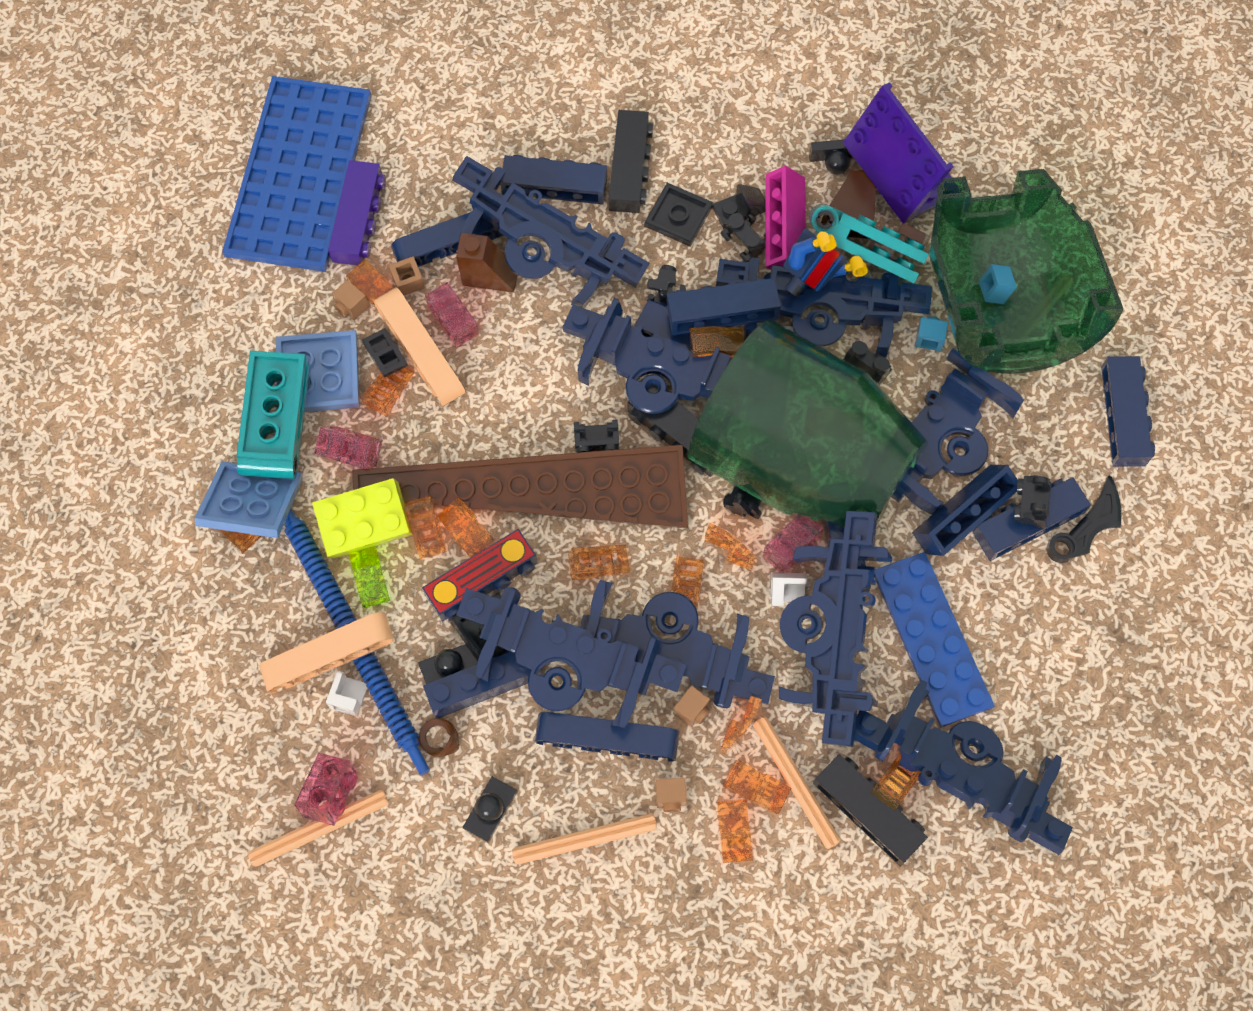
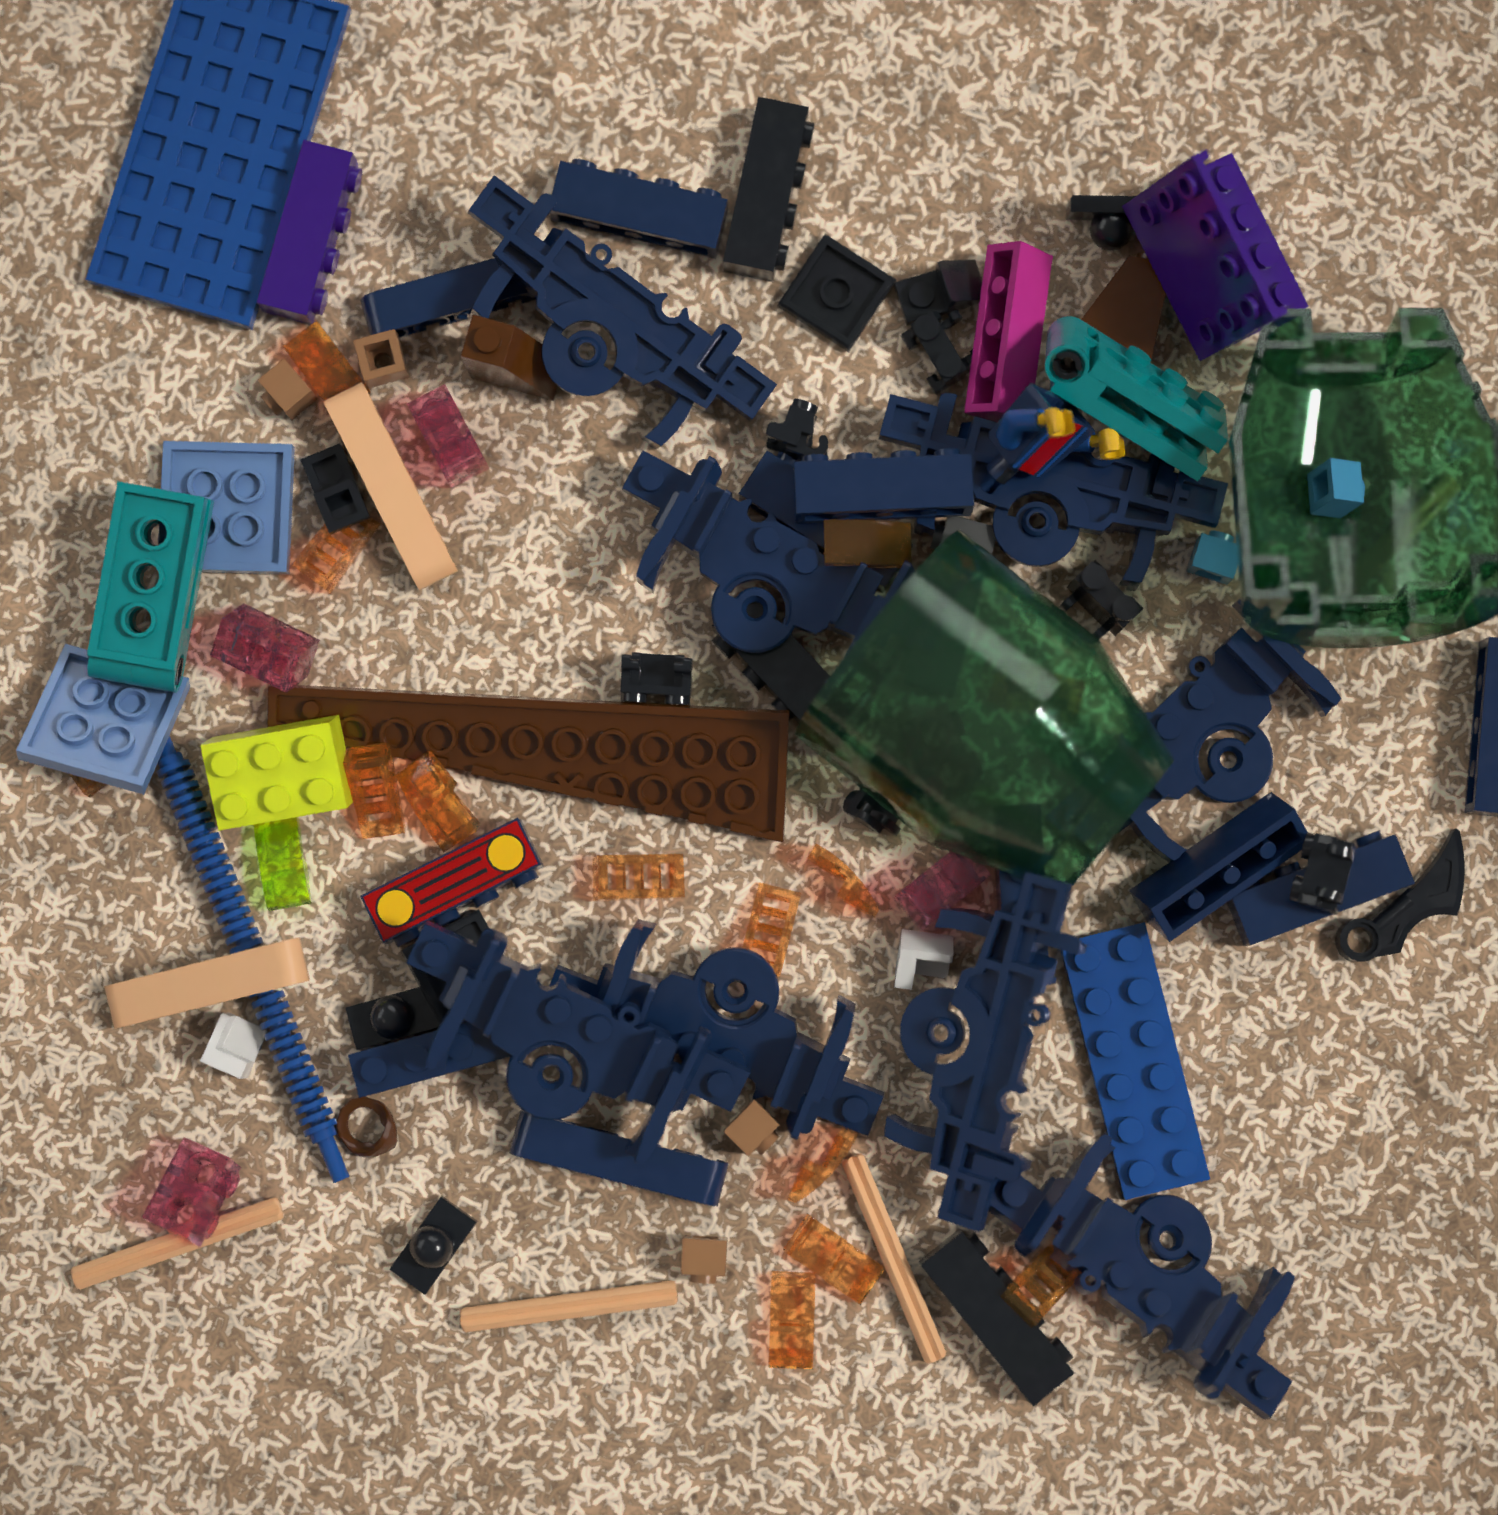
camera: 10 degrees right, 15 degrees up
reddish brown tile [898,223,931,246] -> none

